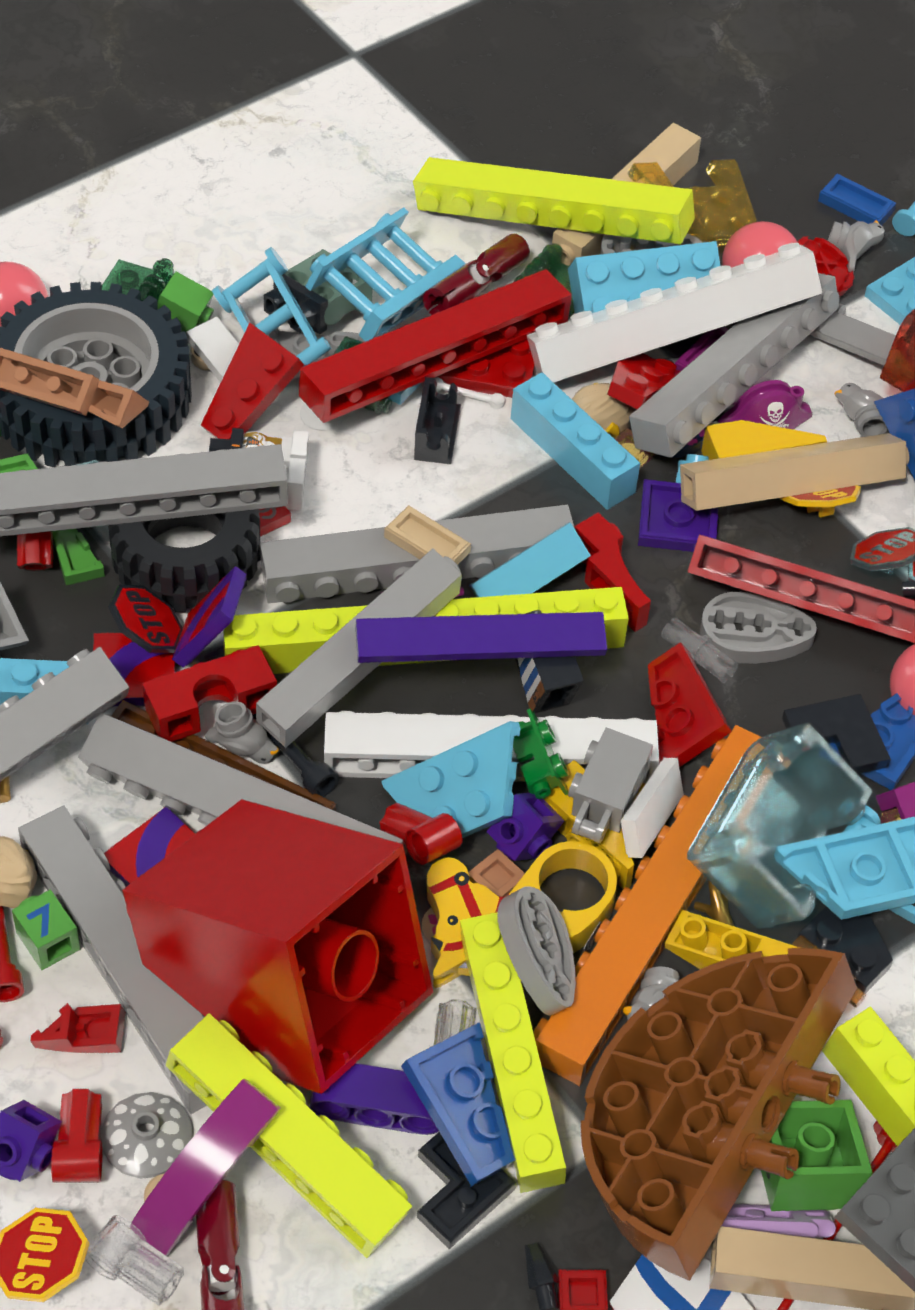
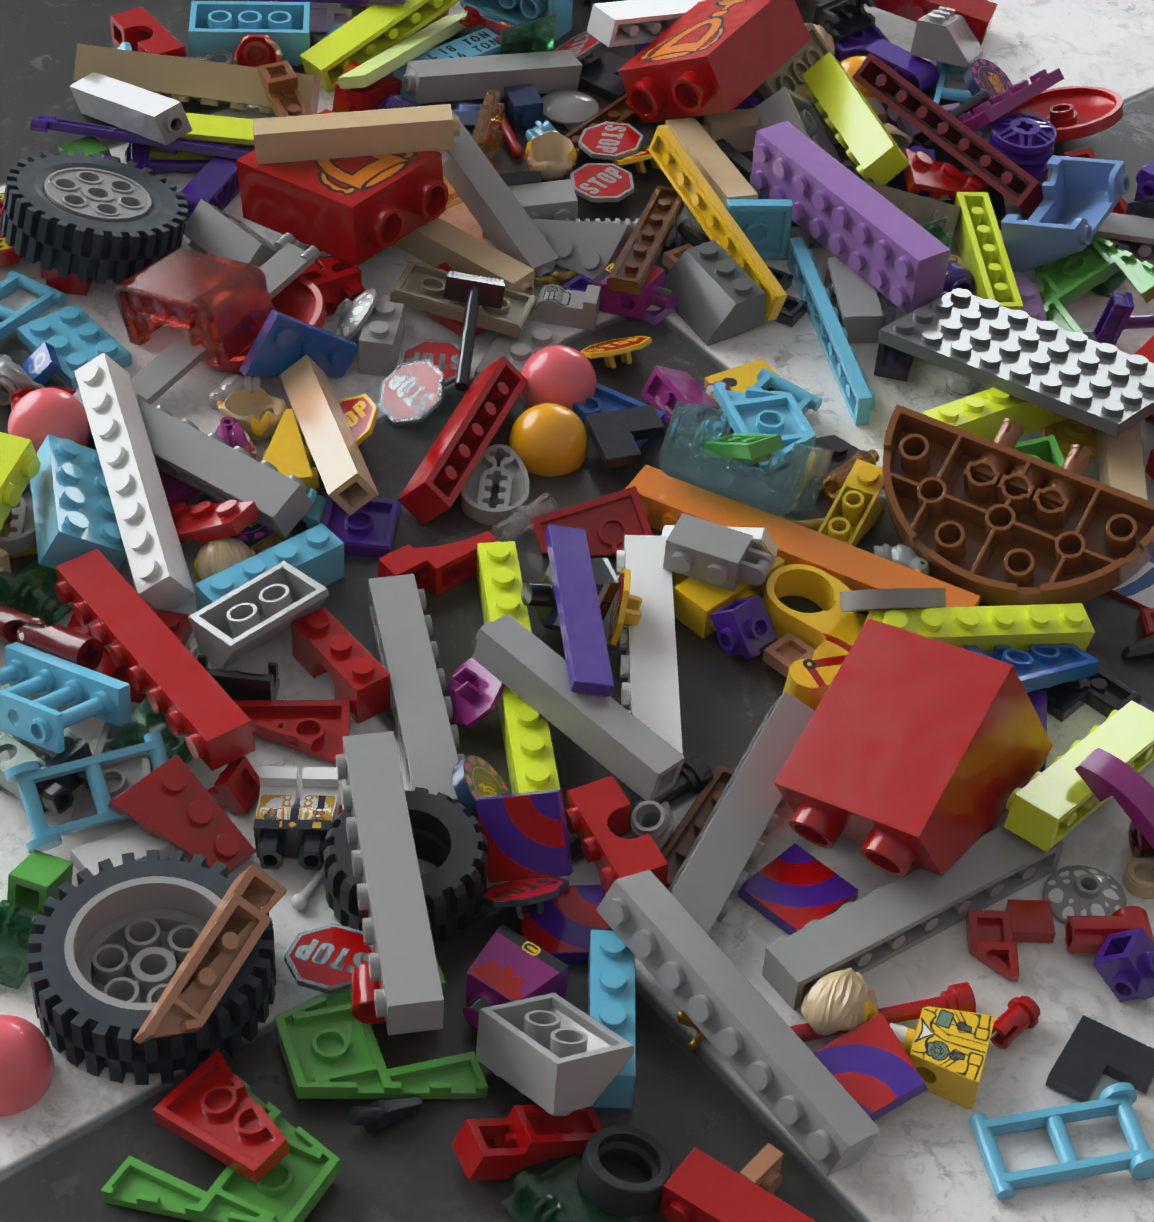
camera: 90 degrees left, 10 degrees down
bright green brick [12,889,80,971] -> none
red piece [379,803,462,865] -> none
medium azure wing [381,721,520,838] -> none
tan tile [384,505,471,565] -> none
medium azure tile [469,522,591,597] -> none
green hinge [513,708,569,799] -> none
none -> blue tile [22,341,61,385]
none -> light grey slope [189,561,329,669]
none -> red tile [208,756,260,816]
none -> tan hair [218,387,288,440]
none -> red wing [233,700,350,765]
none -> red arch [291,607,391,724]
none -> tile [452,755,511,821]
none -> magenta torso [463,924,568,1029]
none -> light orange piece [509,403,589,477]
none -> yellow piece [607,569,643,646]
none -> bright green plate [703,433,784,464]
none -> red tile [1005,899,1056,943]

